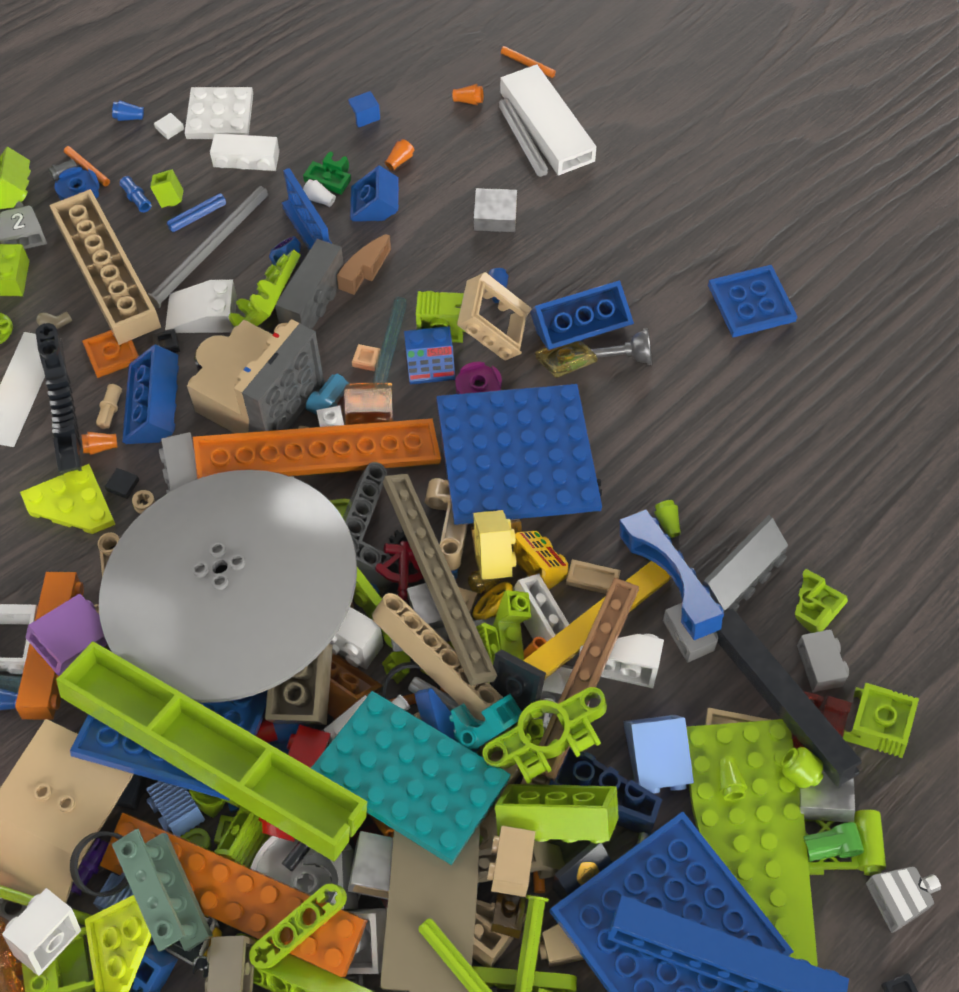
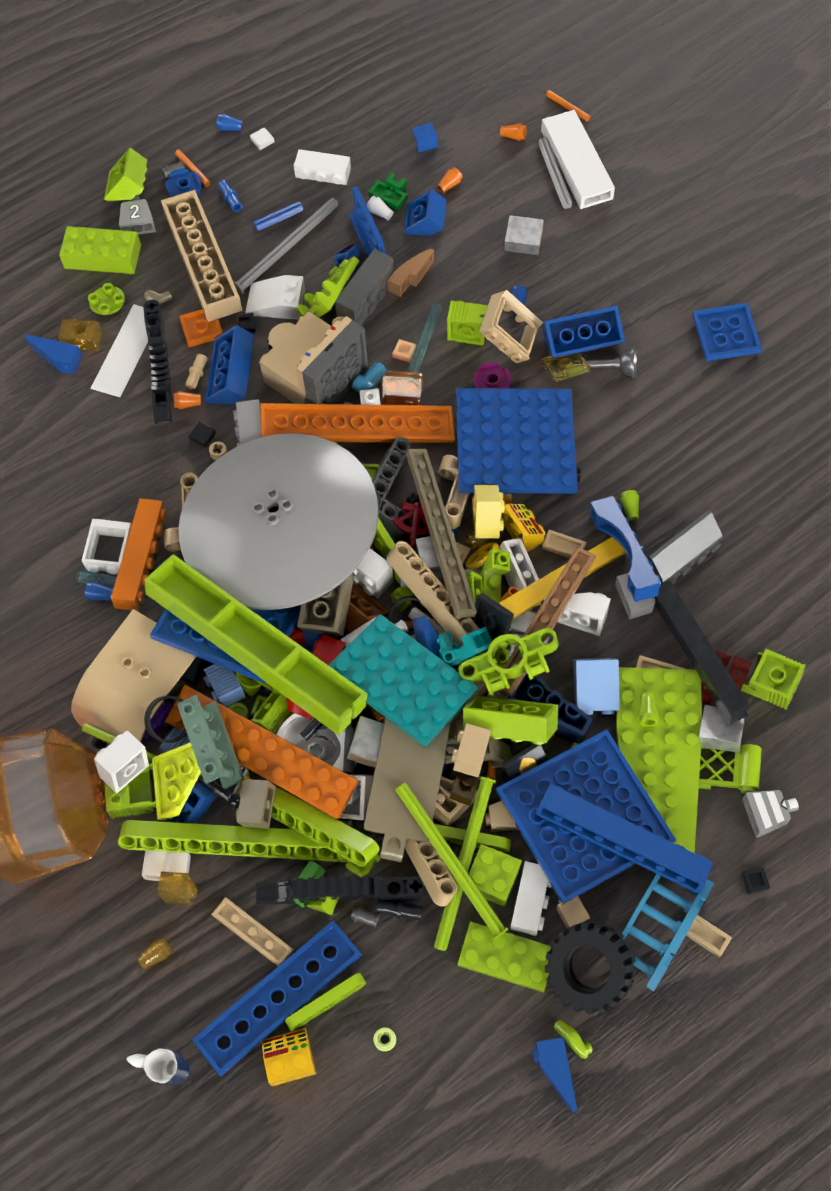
camera: 10 degrees right, 5 degrees up
neon yellow plate [20,464,115,534] -> none
medium lavender brick [25,594,107,676] -> none
lime brick [150,169,184,208] -> none
white plate [185,87,253,139] -> none
lime beam [249,884,347,969] -> none
blue slope [404,326,455,385] -> none
lime head [781,747,824,789] -> none
lime slope [795,569,848,633] -> none
light grey brick [797,629,849,692] -> none
bright green piece [803,822,864,862] -> none

